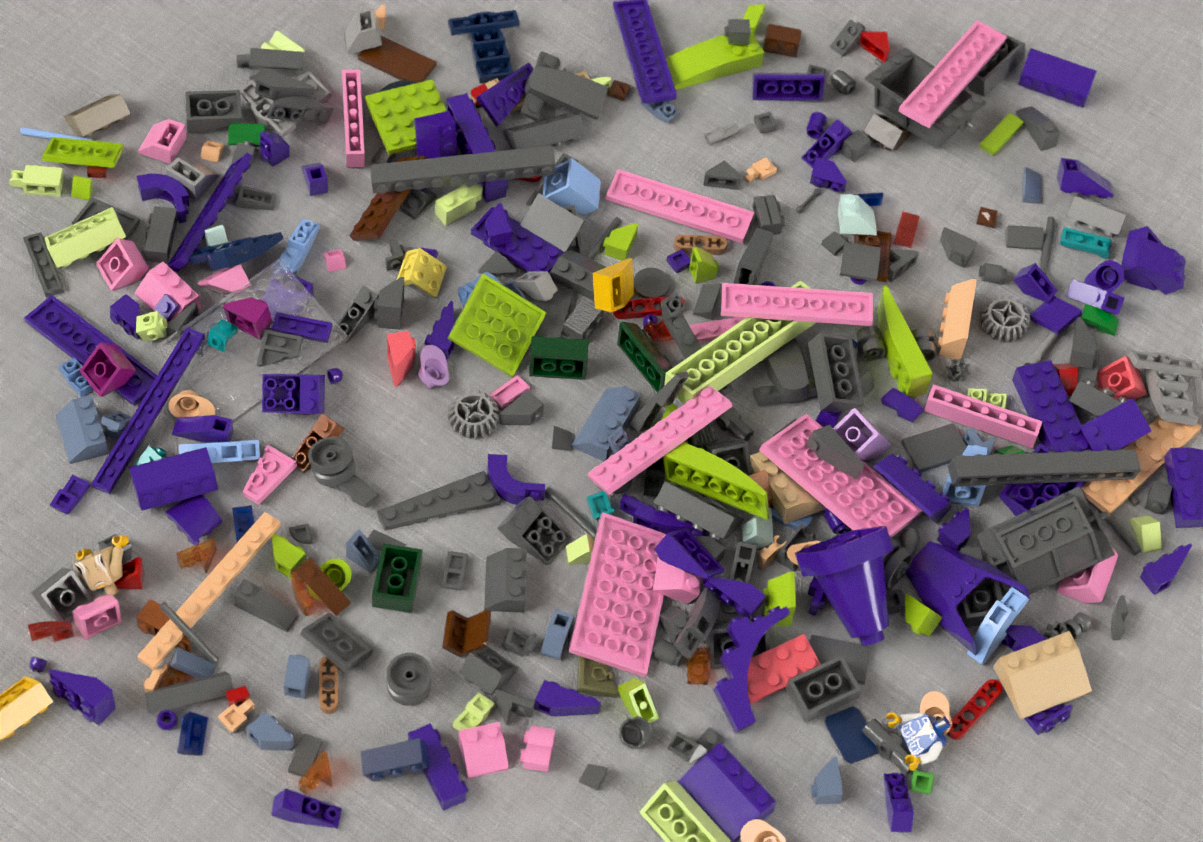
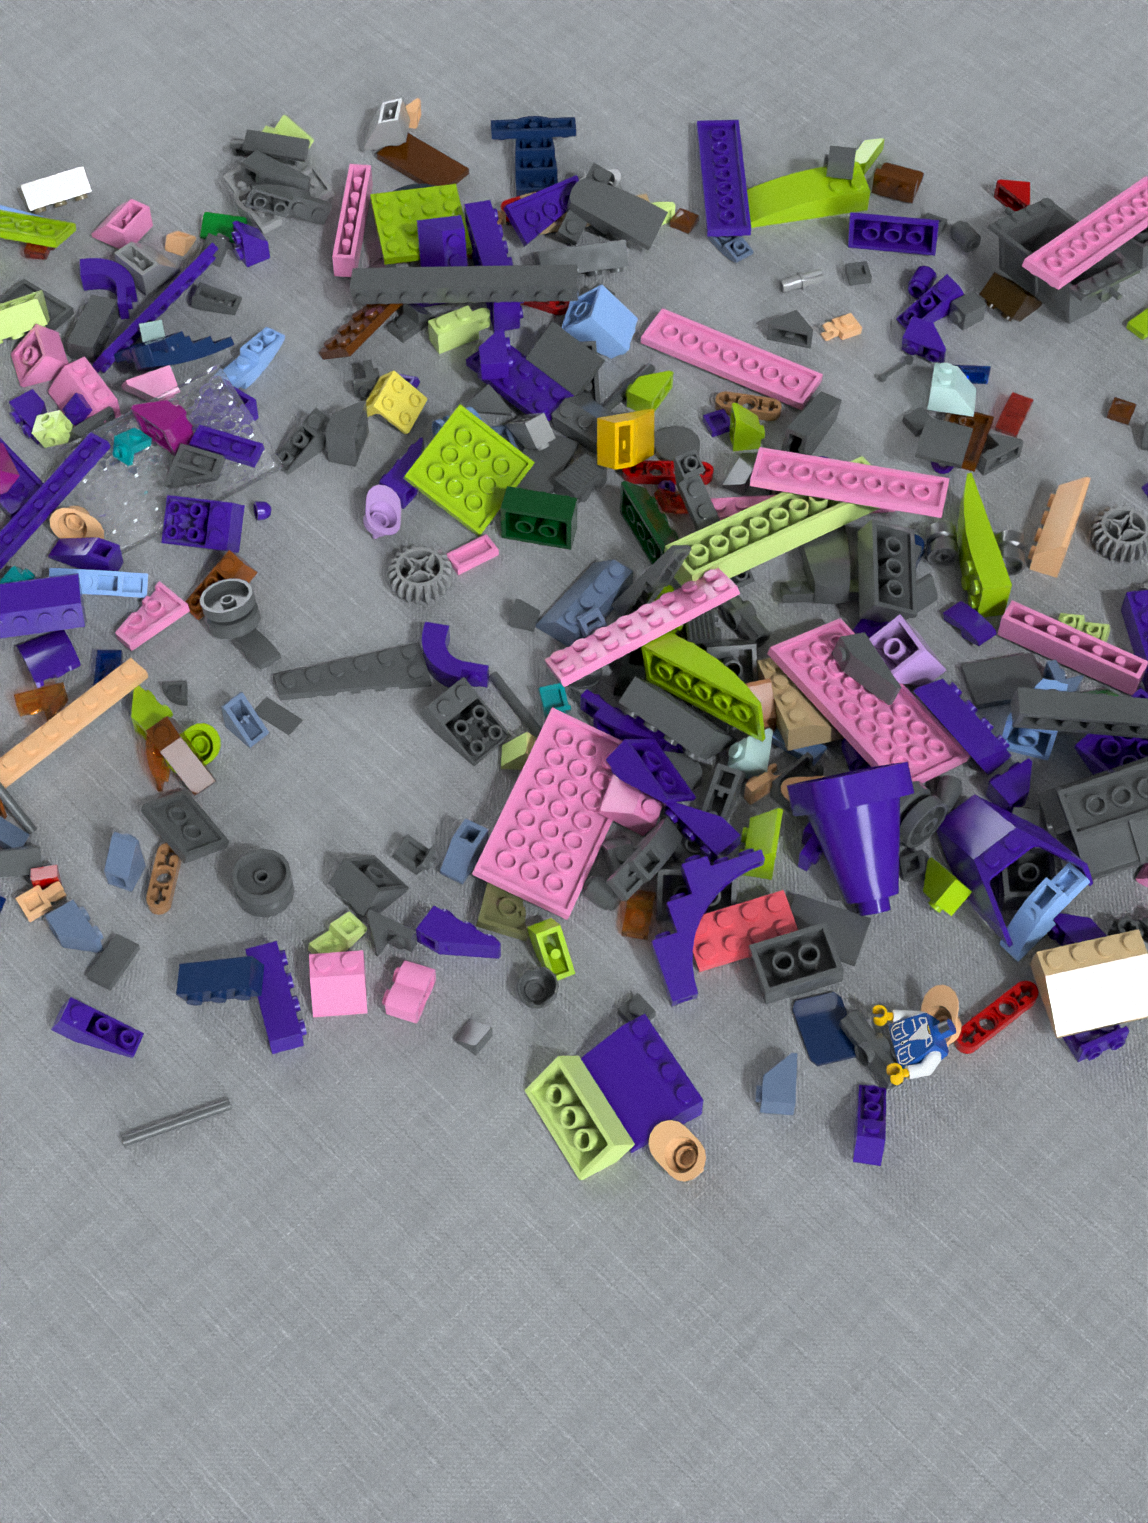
camera: 15 degrees right, 0 degrees up
lime slope [72,175,93,200] -> none
dark grey slope [185,90,242,133] -> none
dark grey slope [233,579,297,632] -> none
clear orange slope [299,751,333,795] -> none
dark purple slope [301,163,328,196] -> none
bright pink slope [323,249,346,272] -> none
dark green brick [372,543,423,613] -> none
coral slope [387,331,416,387] -> none
dark grey slope [441,551,468,590] -> none
reddish brown bracket [442,610,491,657] -> none
dark grey slope [484,548,527,613] -> none
dark grey slope [500,390,544,425] -> none
dark grey slope [667,732,709,763] -> none
dark grey brick [752,195,785,235] -> none
dark grey bracket [830,19,866,56] -> none
bright green slope [910,770,934,795] -> none
dark grey slope [940,227,977,268] -> none
dark grey gear [946,359,970,382] -> none
dark grey brick [979,263,1007,284] -> none

